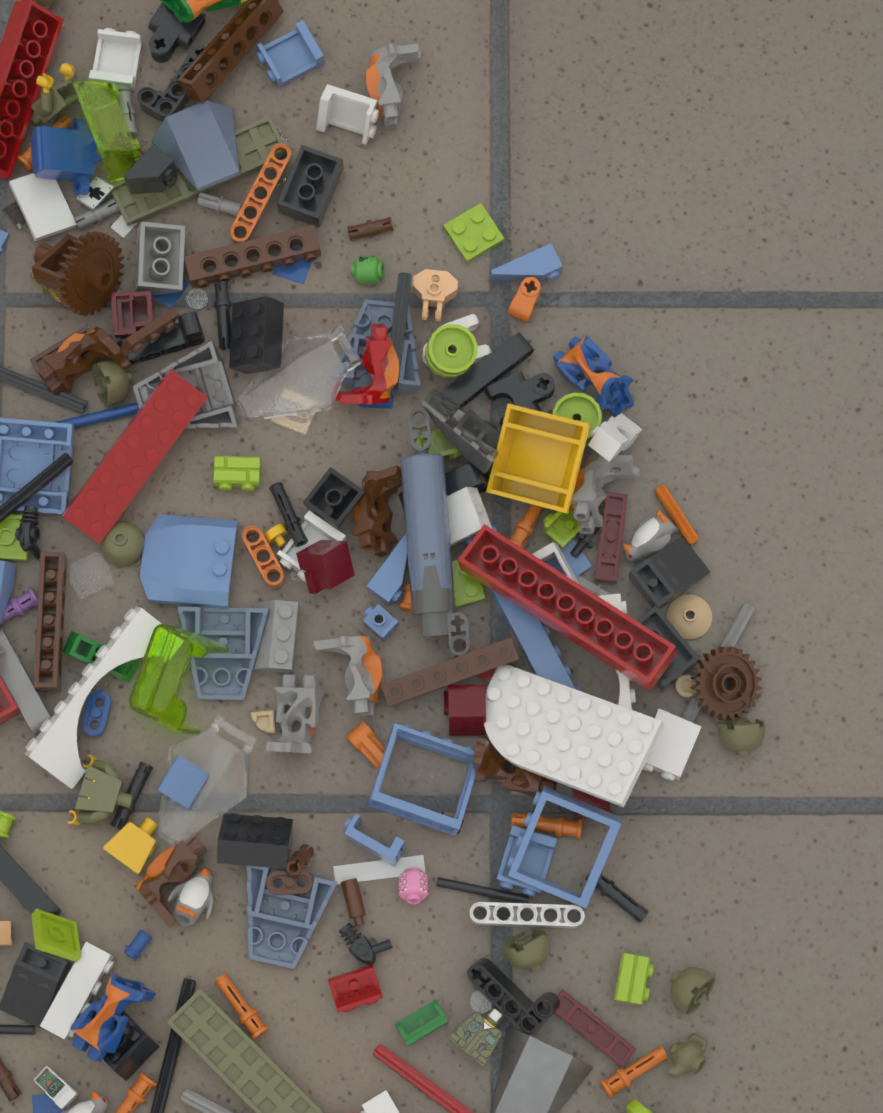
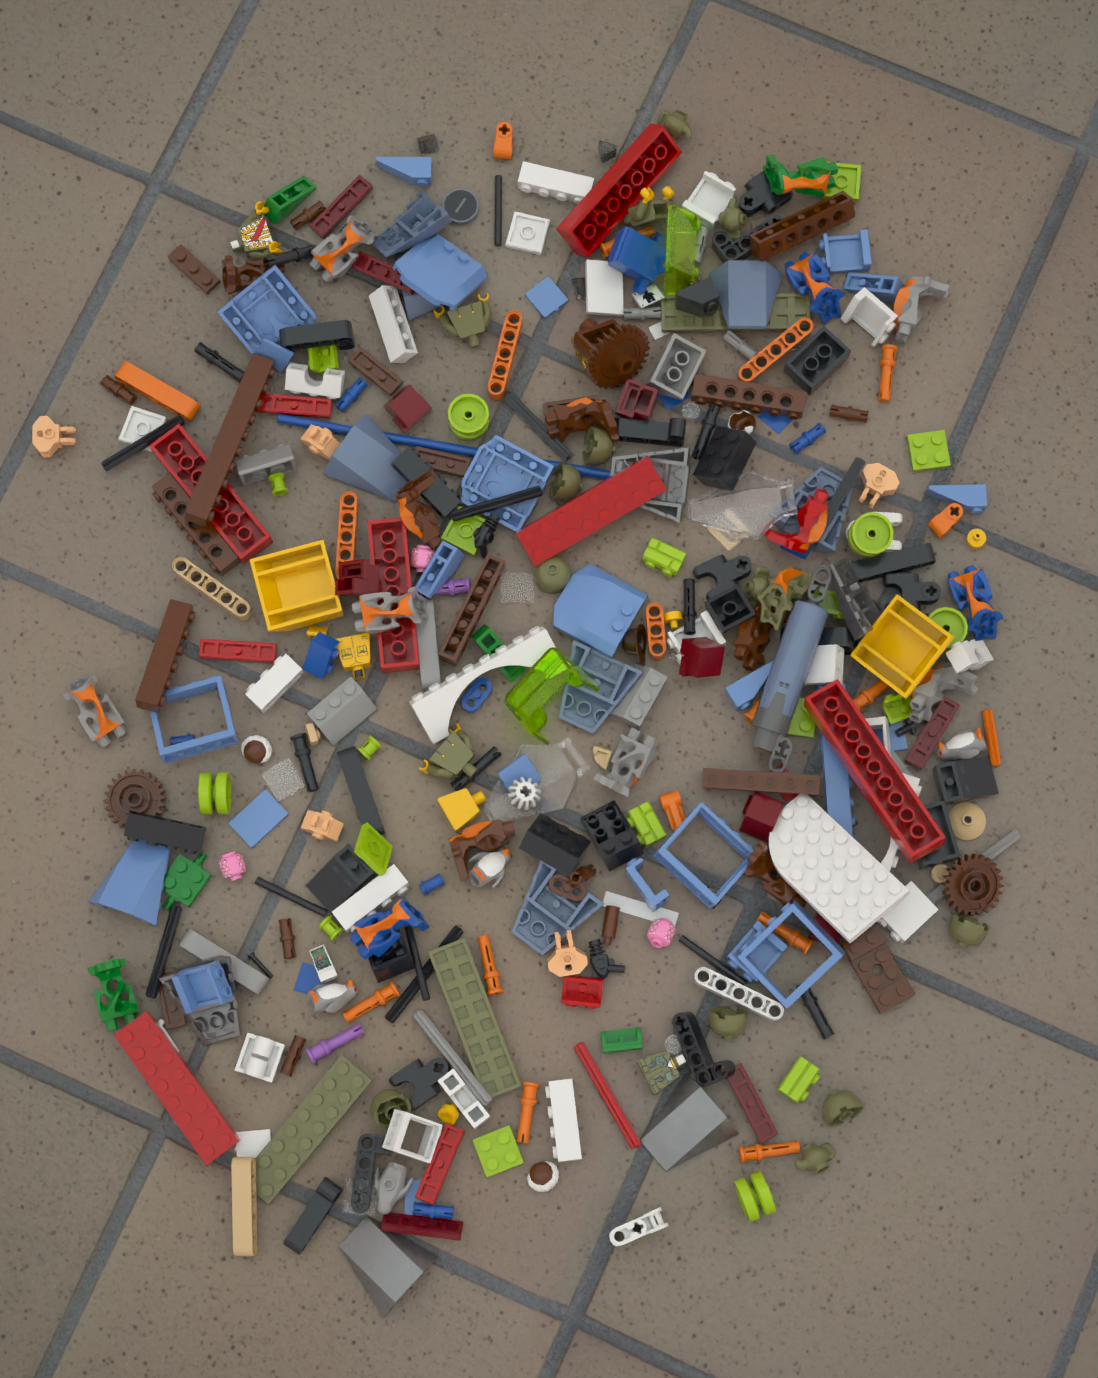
camera: 25 degrees right, 0 degrees up
reddish brown plate [119,308,179,357] -> none
light grey hips [313,636,383,717] -> none
bright green head [351,255,385,284] -> none
medium blue brick [363,604,399,642] -> none
none -> lime bush [318,915,344,941]
none -> black bar [404,926,430,1001]
none -> white gear [508,777,541,810]
none -> light nougat hinge [547,930,588,977]
none -> olive cylinder [550,462,583,501]
none -> black slope [580,800,644,872]
none -> dark brown piece [622,624,647,666]
none -> lime brick [626,801,667,848]
none -> black piece [692,555,752,600]
none -> olive piece [718,197,747,241]
none -> reddish brown hair [728,410,756,435]
none -> olive piece [744,566,770,609]
none -> olive hips [757,565,818,631]
none -> blue hips [784,252,844,324]
none -> blue pin [789,423,826,454]
none -> reddish brown piece [840,925,915,1014]
none -> medium blue slope [843,272,905,303]
none -> orange pin [878,344,898,402]
none -> yellow tile [966,529,986,549]

